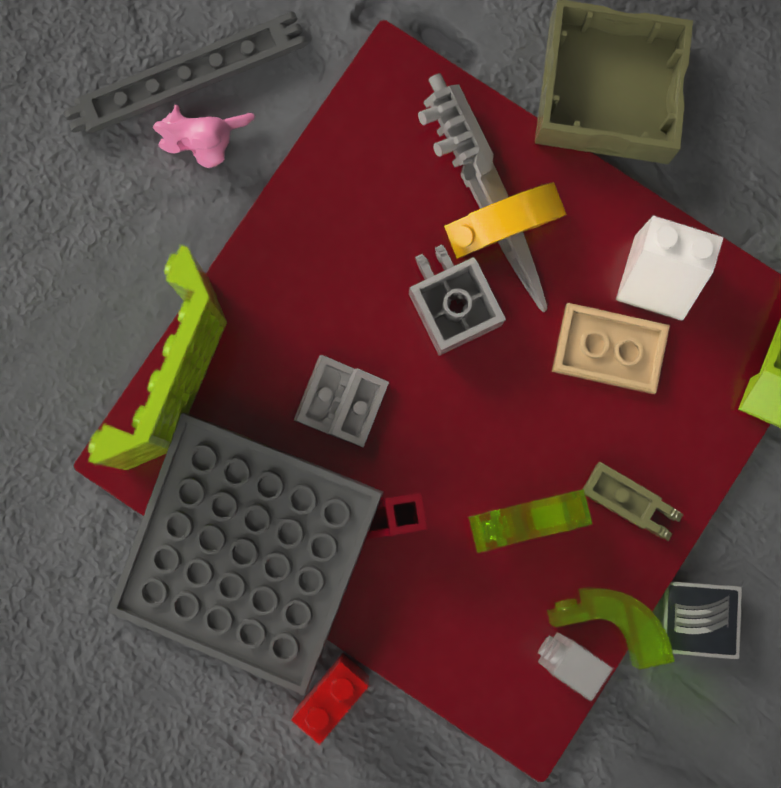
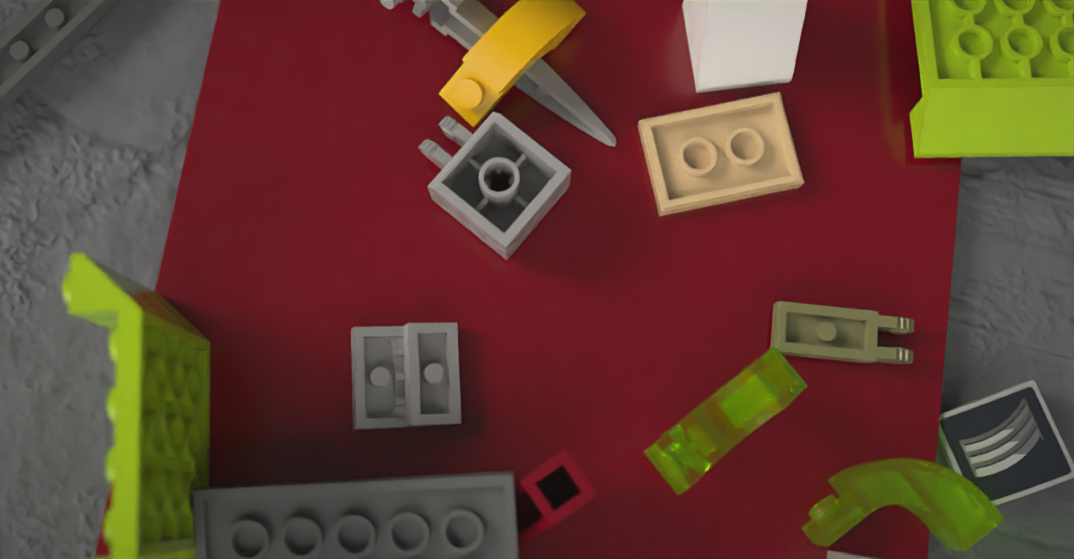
camera: 20 degrees left, 5 degrees down
bright pink animal [153,104,255,168] -> none

